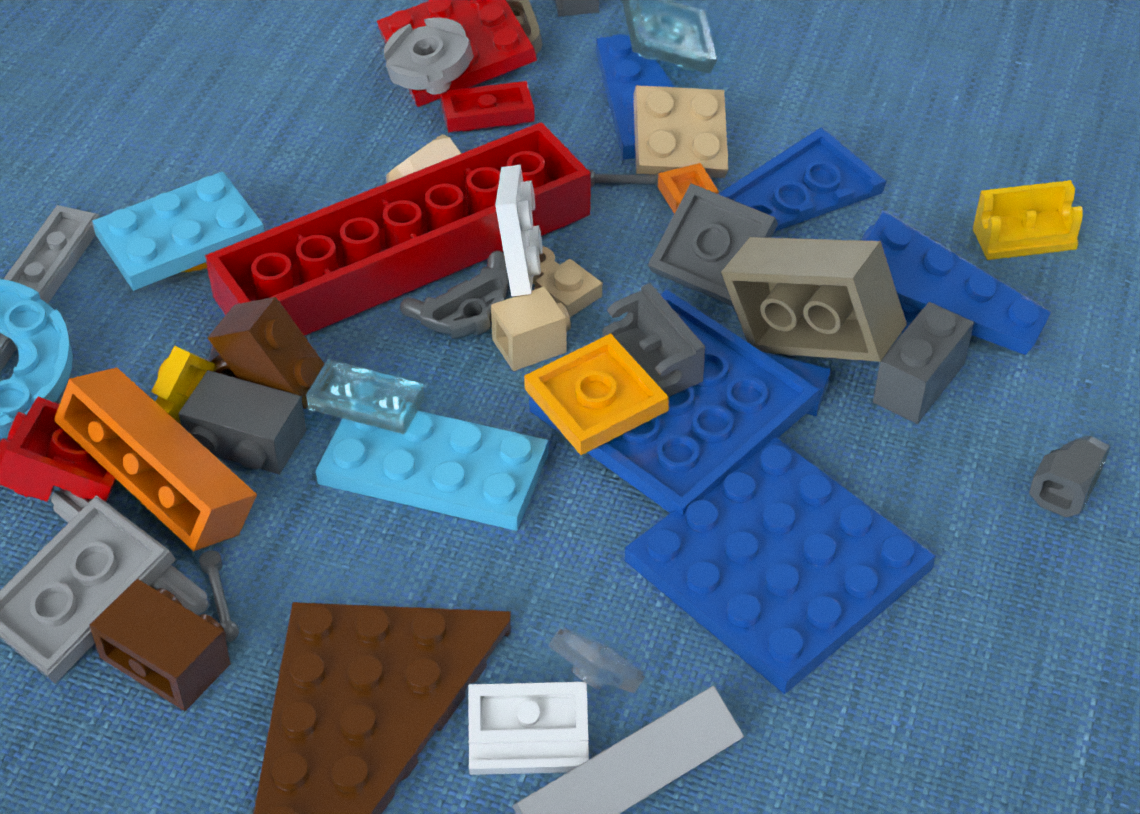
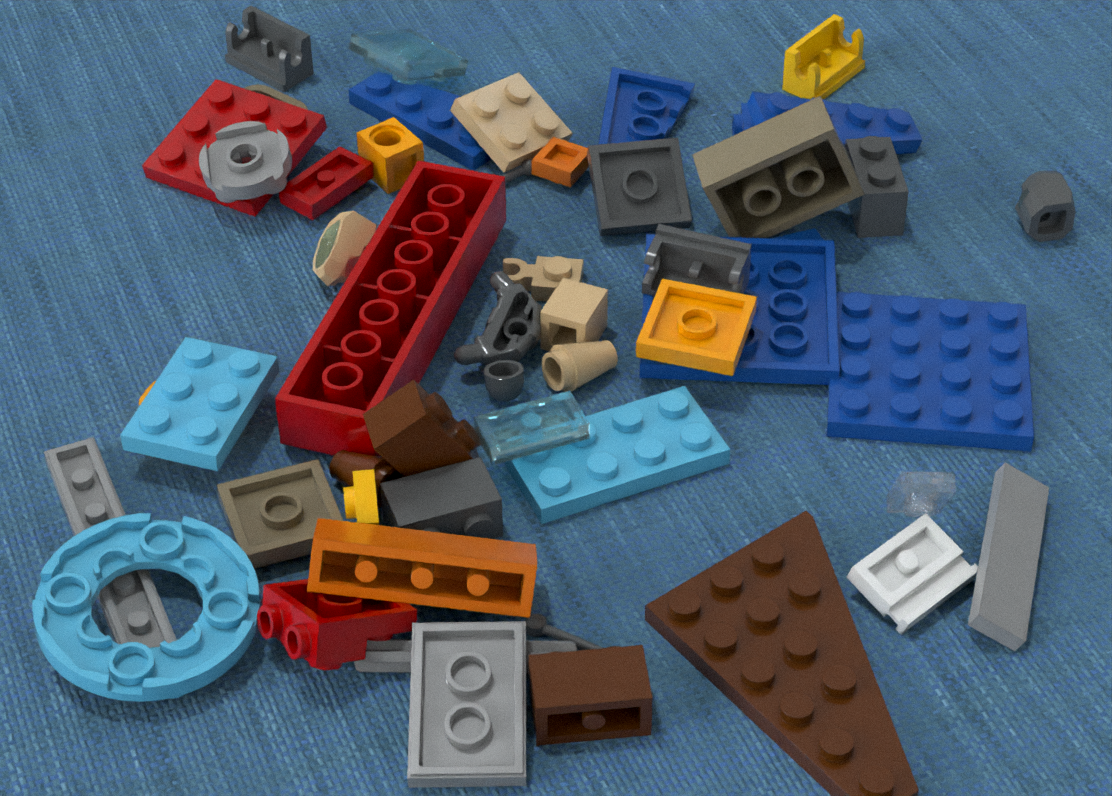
camera: 40 degrees left, 5 degrees down
white plate [495,165,543,296] -> none
none -> dark tan plate [217,459,343,569]
none -> light orange brick [356,117,424,194]
none -> dark grey hinge [484,360,524,402]
none -> tan cone [542,340,618,392]

